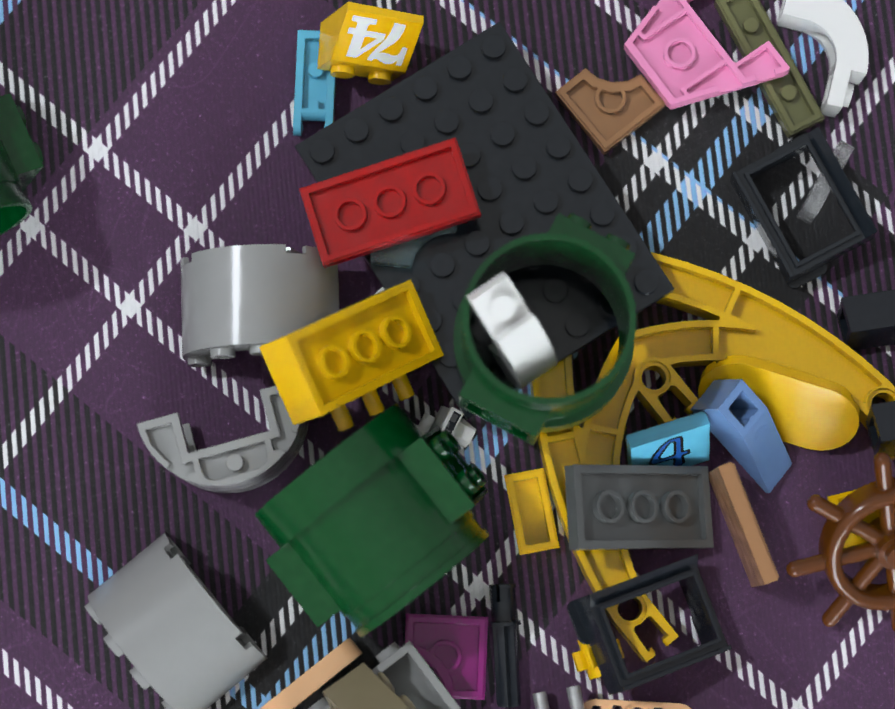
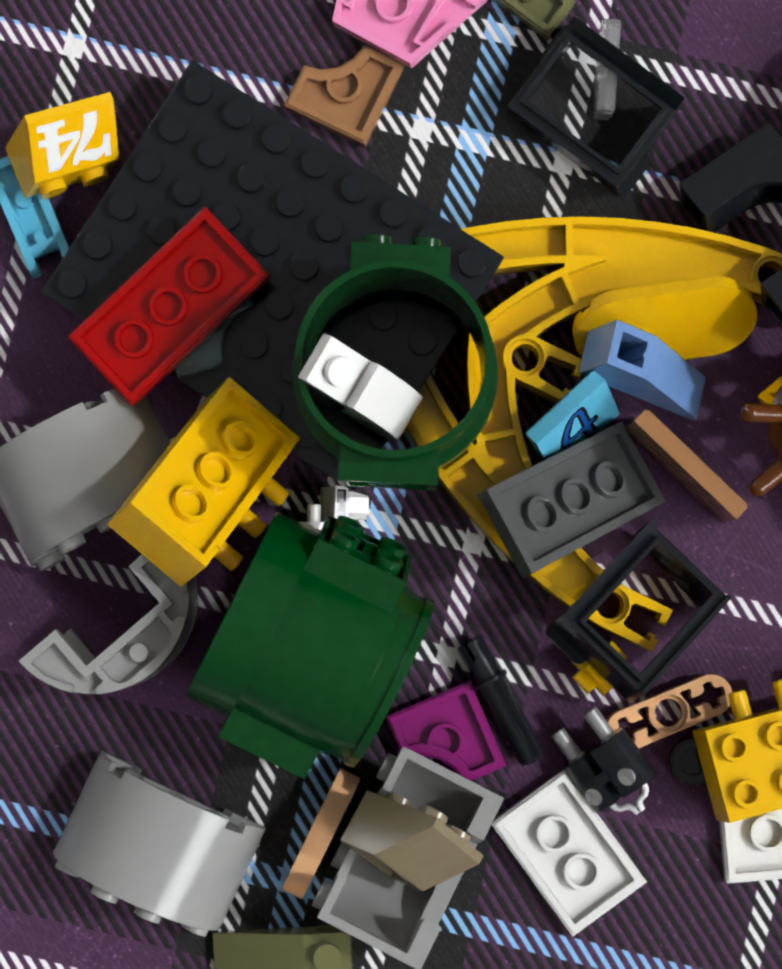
camera: 25 degrees left, 5 degrees up
yellow tile [504,468,560,555] -> none

